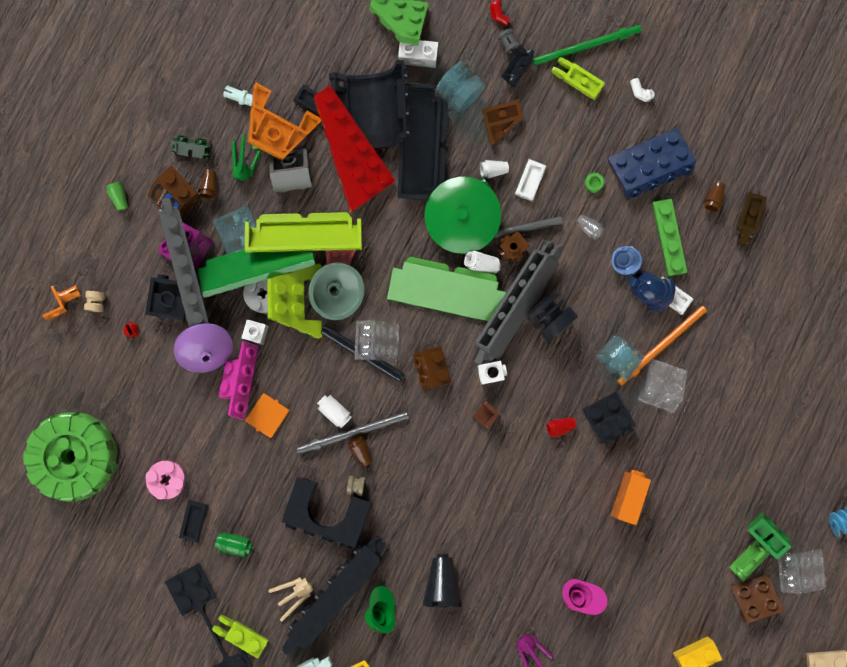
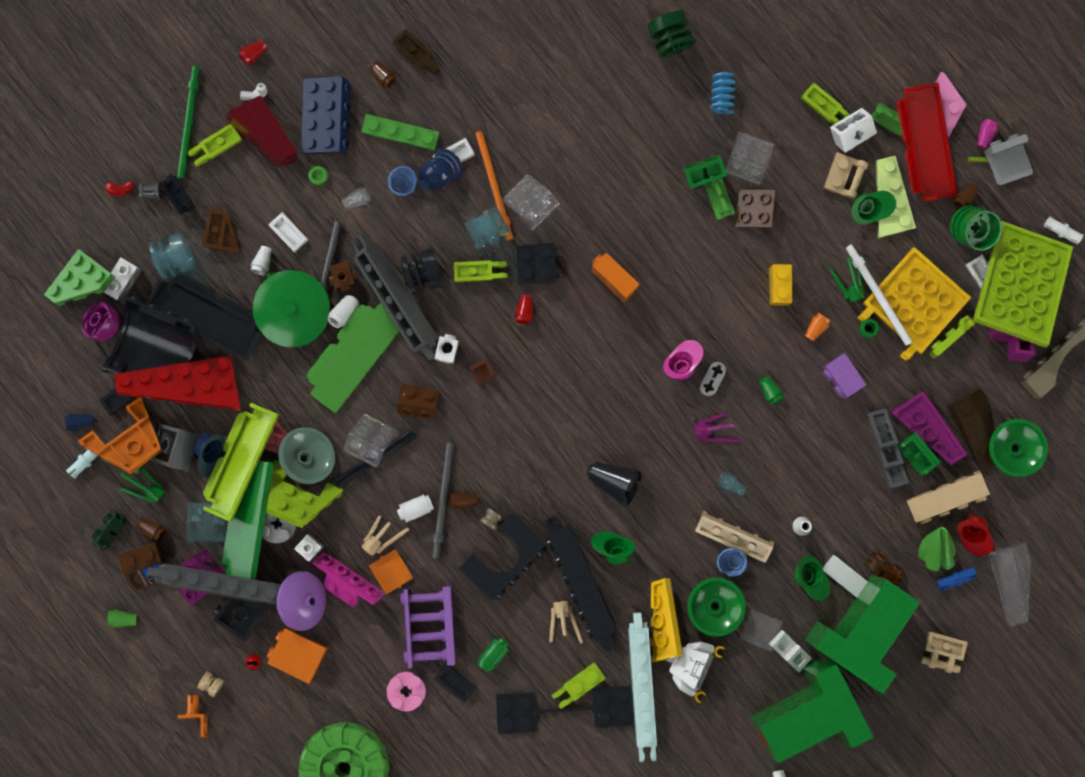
camera: 70 degrees left, 0 degrees up
none -> dark blue cone [65,413,95,432]
none -> magenta cylinder [81,302,120,341]
none -> dark blue piece [194,433,225,477]
none -> dark red slope [226,95,297,167]
none -> red cone [238,40,267,66]
none -> orange brick [267,627,328,684]
none -> tan plant [362,516,409,556]
none -> medium lavender fence [400,586,456,668]
none -> lime hinge [453,260,508,282]
none -> light grey beam [699,362,726,397]

